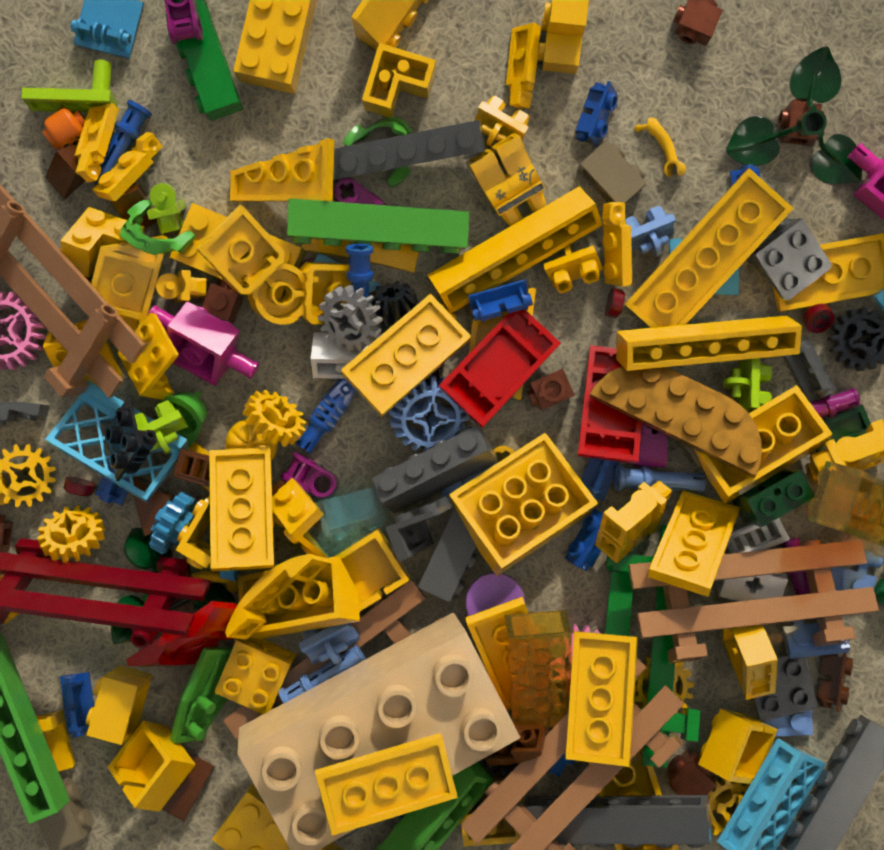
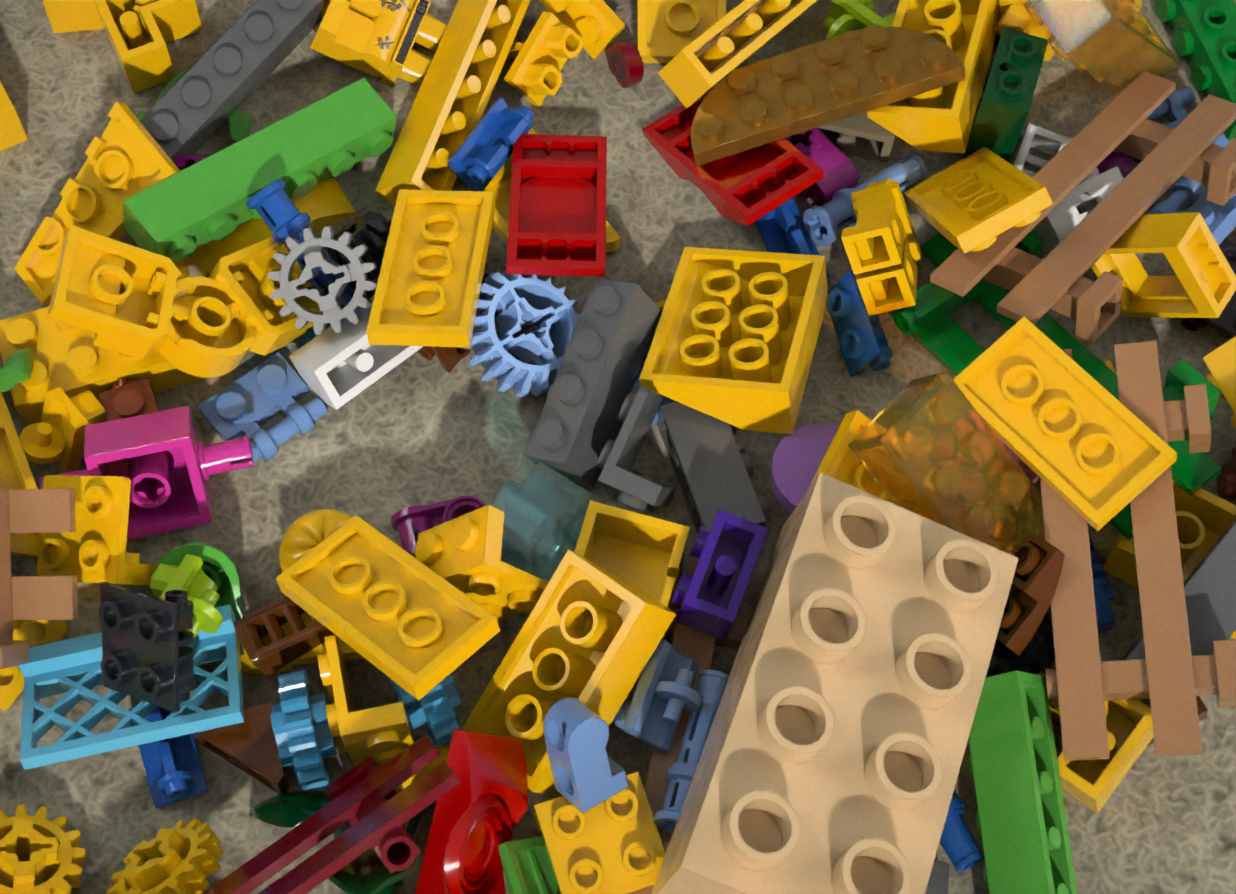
camera: 50 degrees left, 25 degrees down
dark red tile [63,476,95,496] -> none
yellow slope [225,554,330,640] -> none
yellow gear [243,390,307,447] -> none
blue hinge [296,379,356,453] -> none
yellow plate [315,733,458,836] -> none
copper brick [526,368,575,411] -> none
none -> medium blue plate [198,352,328,463]
none -> medium blue leg [543,697,628,813]
none -> dark purple brick [672,509,768,641]

